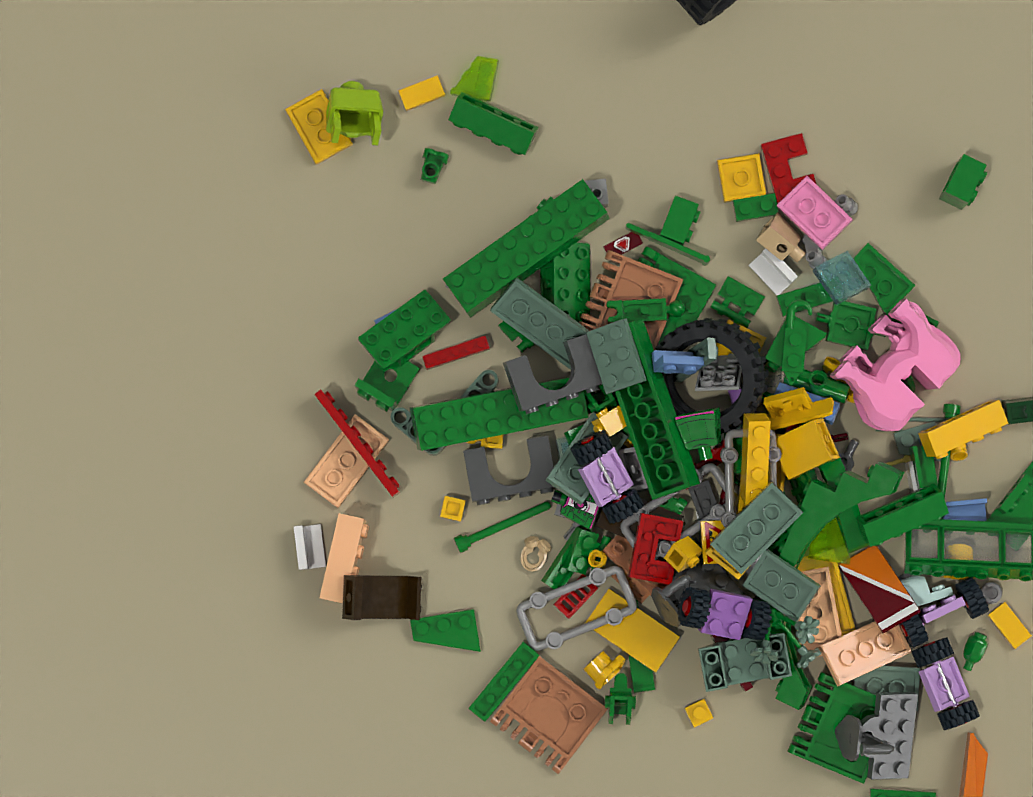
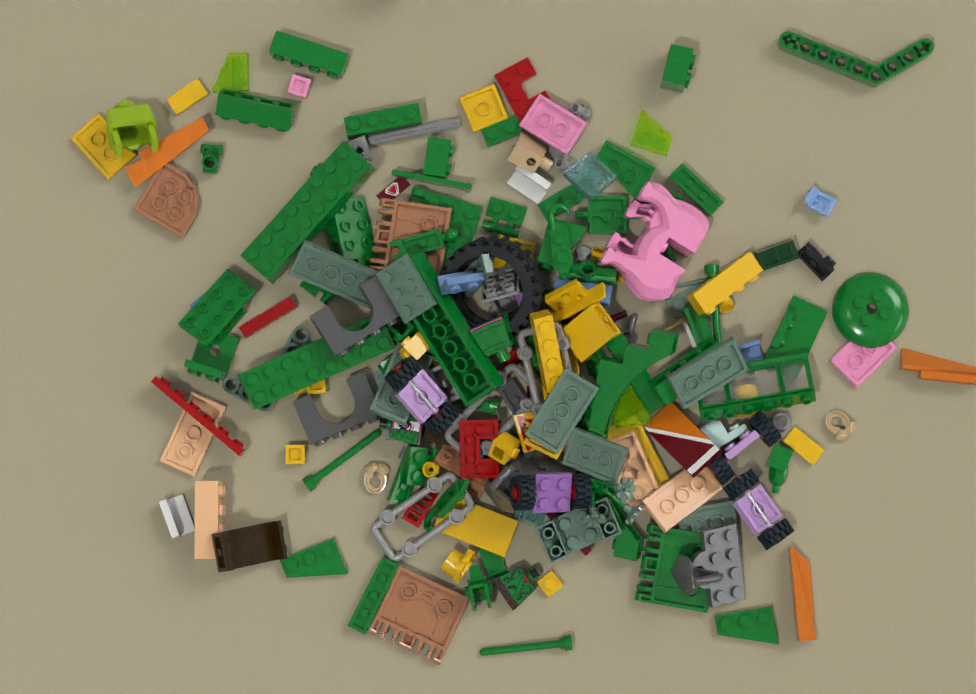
camera: 10 degrees left, 0 degrees up
none -> orange wedge [125,117,209,187]
none -> nougat plate [134,163,199,239]
none -> green brick [269,30,349,80]
none -> bright pink plate [287,74,311,99]
none -> green brick [344,103,423,140]
none -> light grey axle [368,117,461,146]
none -> green plate [423,479,470,531]
none -> green piece [479,635,573,656]
none -> light grey bracket [488,296,518,318]
none -> torso [492,567,541,610]
none -> clear light blue bracket [513,510,546,527]
none -> light grey piece [575,246,591,264]
none -> clear neon green wing [630,110,673,157]
none -> sand green tile [666,337,749,409]
none -> green plate [669,163,724,217]
none -> green panel [765,444,793,472]

